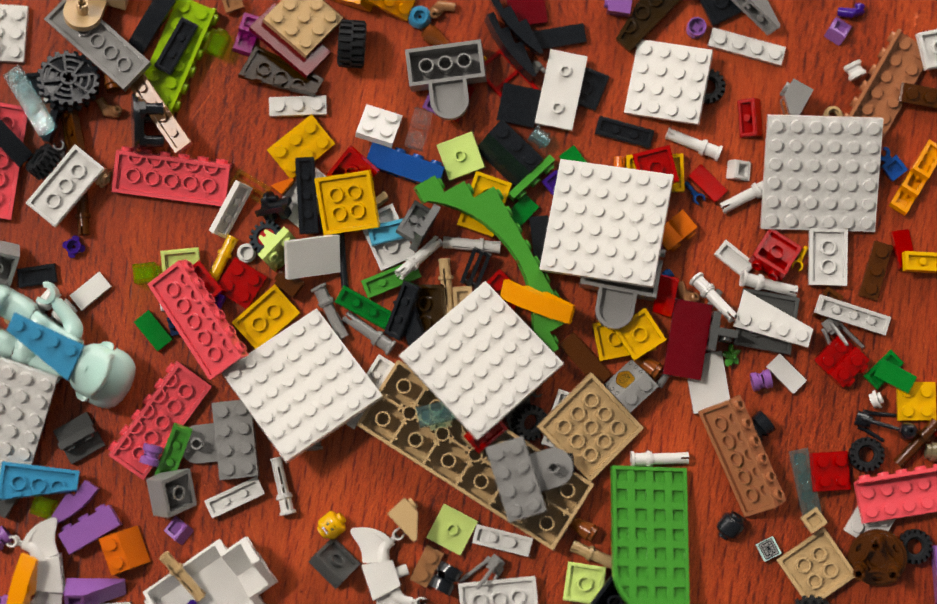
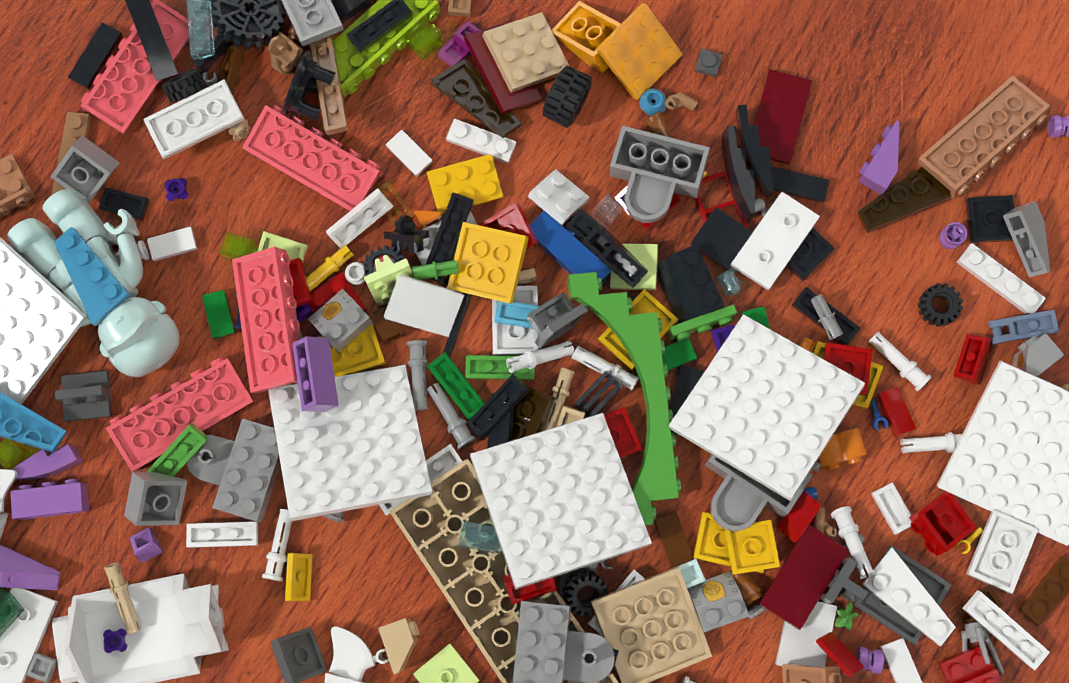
camera: 30 degrees right, 5 degrees down
reddish brown pin [75,191,91,236] -> none
orange slope [99,525,151,576] -> none
medium lavender wheel [139,443,163,467] -> none
yellow head [317,511,346,540] -> none
light orange slope [500,279,575,324] -> none
white plate [624,40,714,125] -> none
white slope [726,159,751,181] -> none
white pin [739,270,798,297] -> none
none -> medium nougat hips [267,31,303,69]
none -> yellow plate [285,553,312,602]
none -> medium lavender brick [292,336,339,412]
none -> light grey slope [308,289,373,353]
none -> white tile [386,130,433,177]
none -> bright green axle [412,260,459,280]
none -> black slope [566,207,648,288]
none -> light aqua tile [678,559,706,589]
none -> light grey axle [811,295,843,340]
none -> red slope [816,632,864,679]
none -> sand blue plate [988,310,1059,345]

